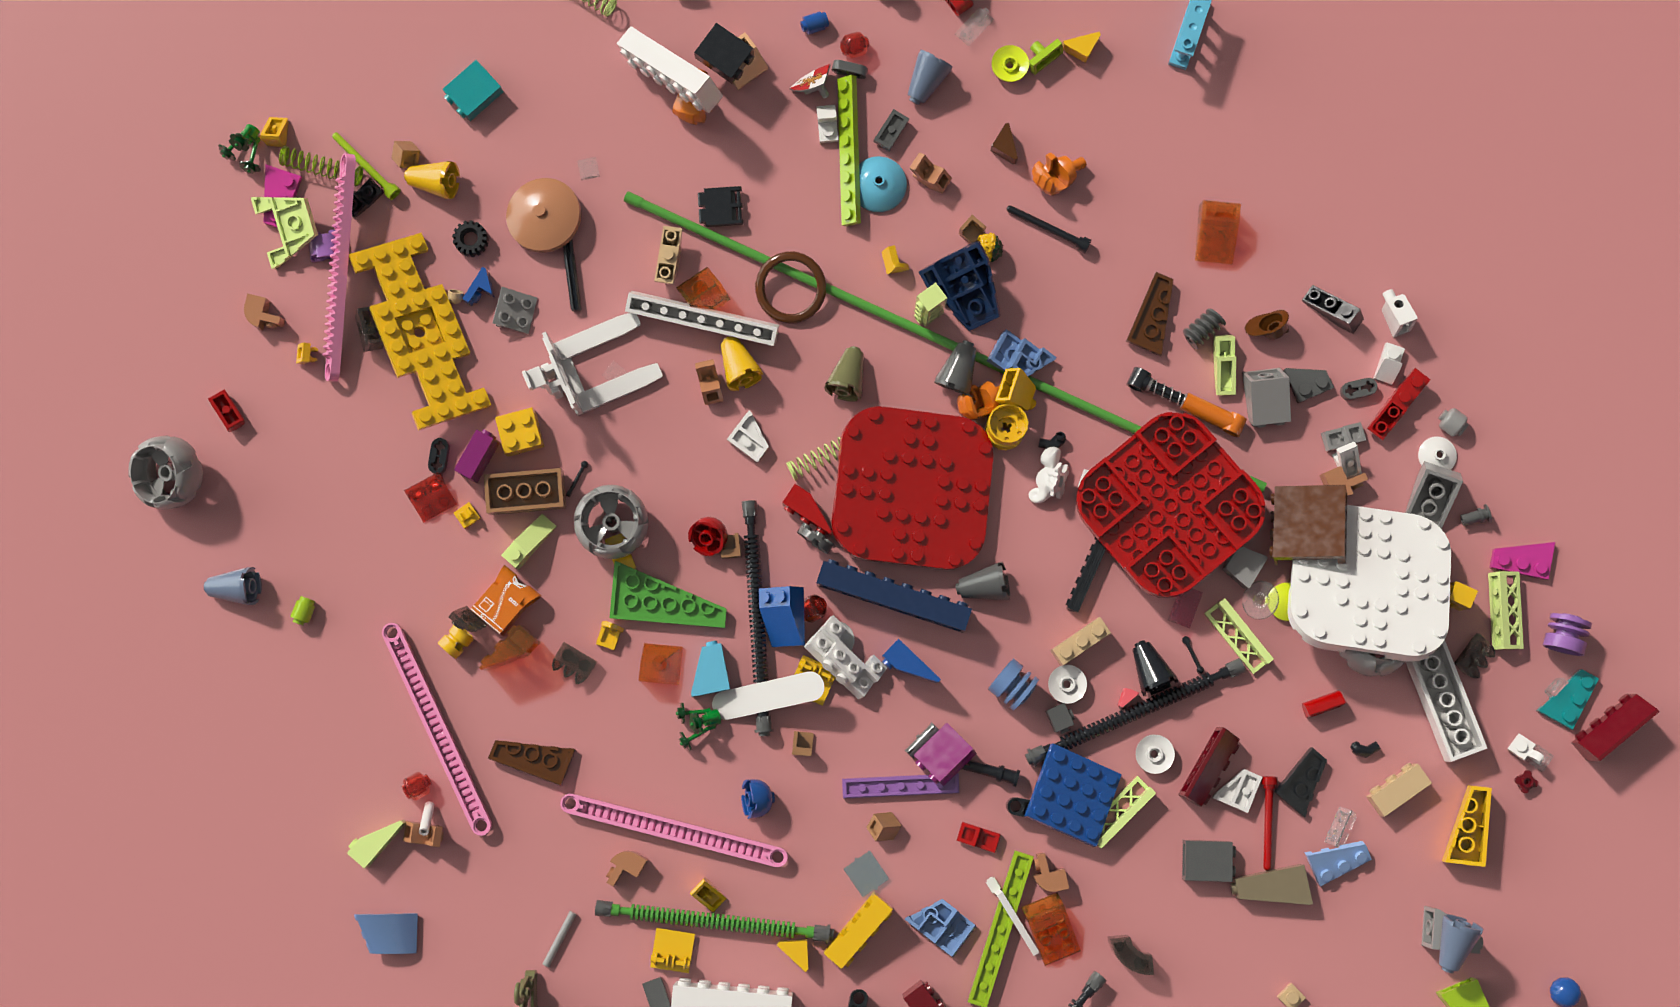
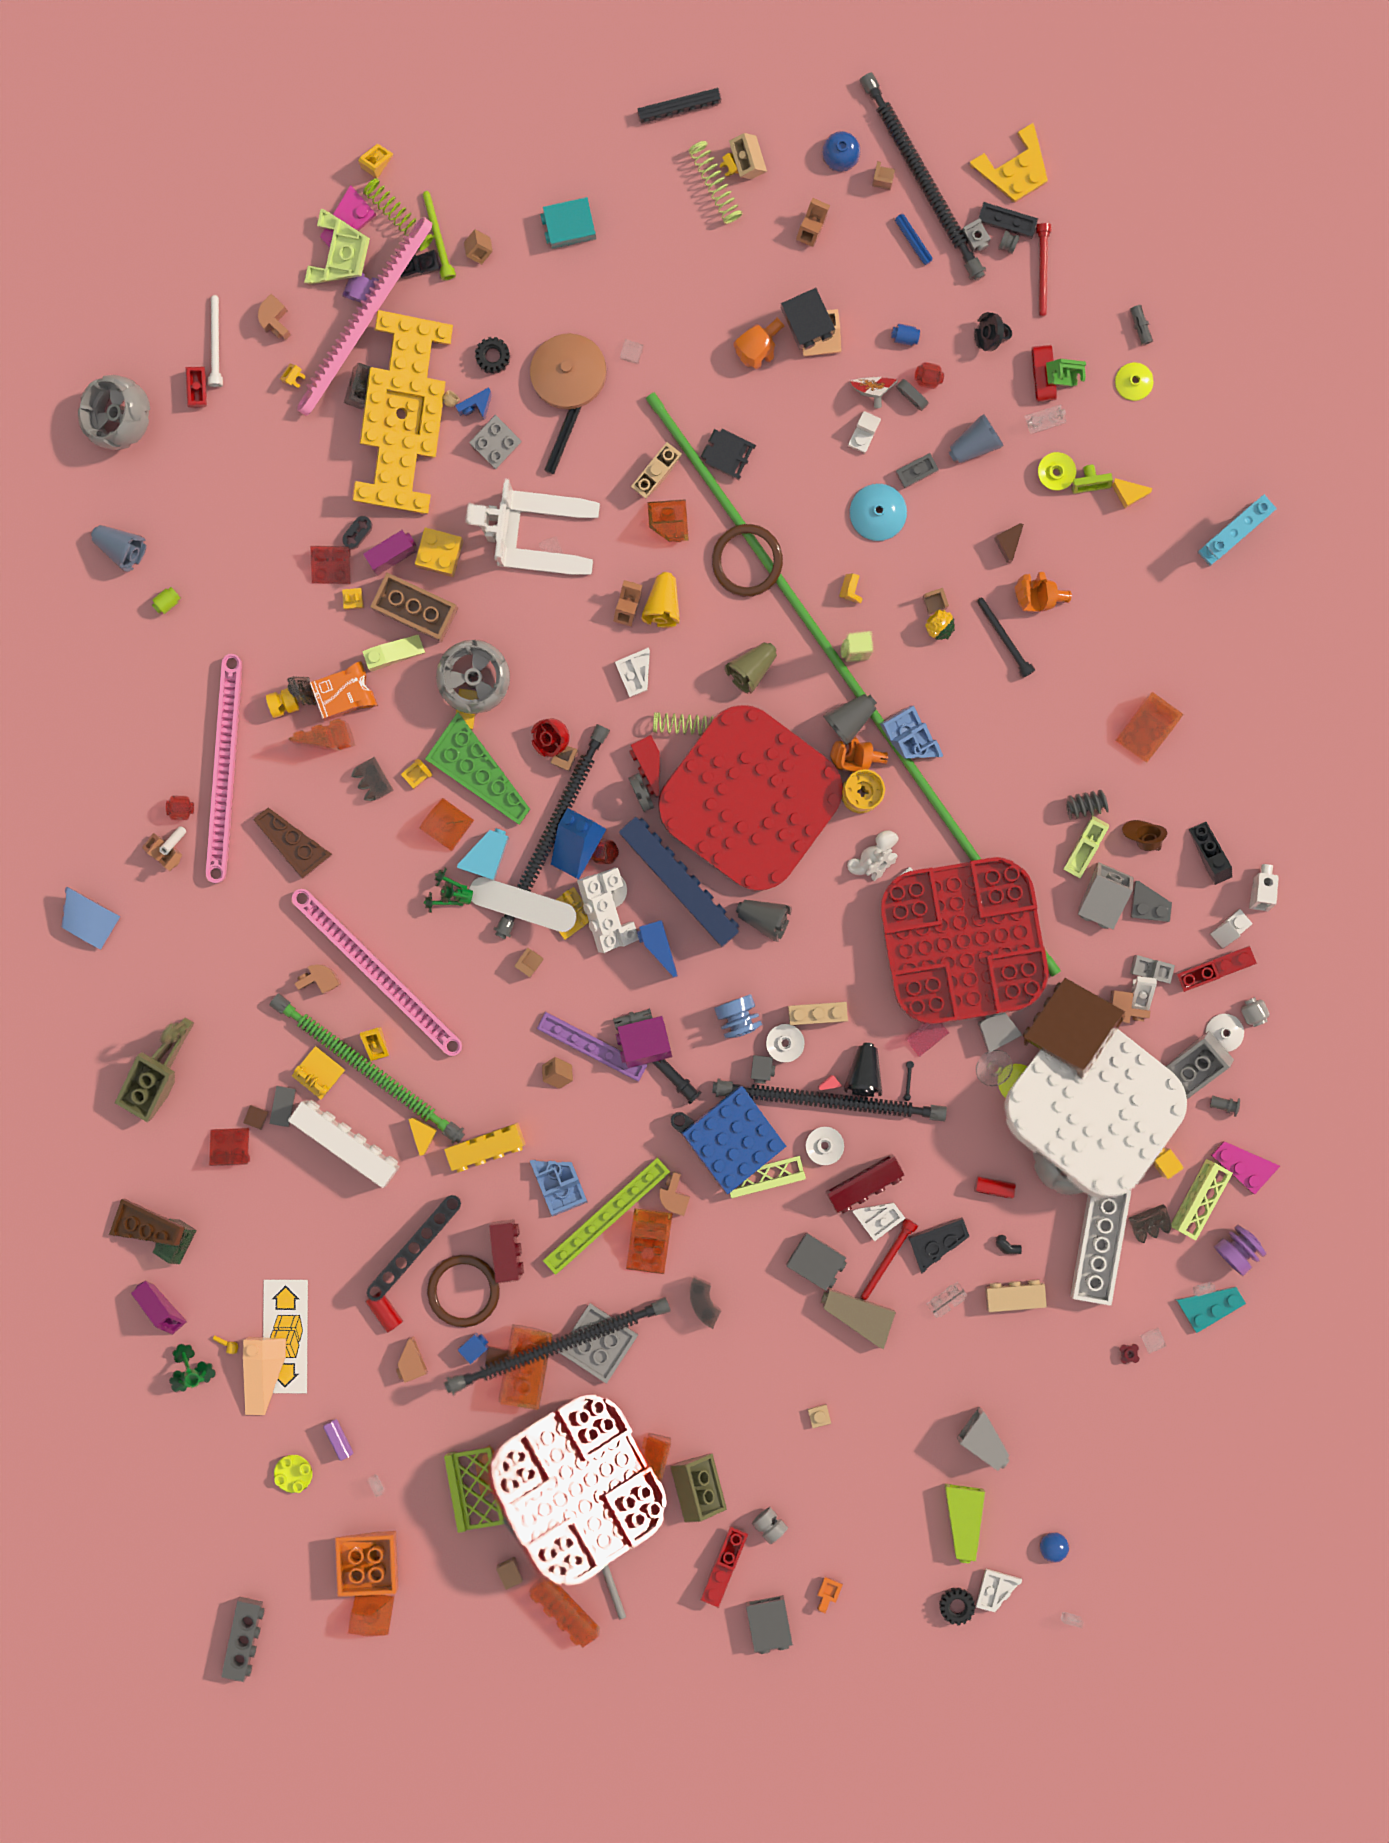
camera: 30 degrees right, 5 degrees up
plant [218,124,261,173] -> none
yellowish green slope [347,820,406,869] -> none
yellow cone [404,161,460,199] -> none
light grey bar [542,911,577,967] -> none
black hinge [566,461,588,497] -> none
white brick [617,27,723,113] -> none
white brick [625,291,780,346] -> none
blue cylinder [741,779,775,819] -> none
lime plate [837,75,861,227] -> none
clear light blue piece [844,850,889,897] -> none
nougat brick [910,152,952,194] -> none
dark blue wedge [919,241,1001,331] -> none
red slope [956,822,1001,853] -> none
white piece [986,877,1039,956] -> none
yellow torso [995,368,1036,411] -> none
black arm [1038,432,1066,449] -> none
black piece [1065,537,1106,613] -> none
reddish brown wing [1126,272,1174,356] -> none
piece [1126,367,1247,437] -> none
yellowish green fence [1204,598,1274,674] -> none
light blue wing [1304,841,1372,887] -> none
dark grey beam [1340,378,1378,400] -> none
sand blue cone [1439,914,1484,973] -> none
yellow wedge [1442,785,1492,867] -> none
white plate [1507,734,1544,765] -> none
dark red slope [1571,693,1659,761] -> none
none -> white piece [207,295,223,387]

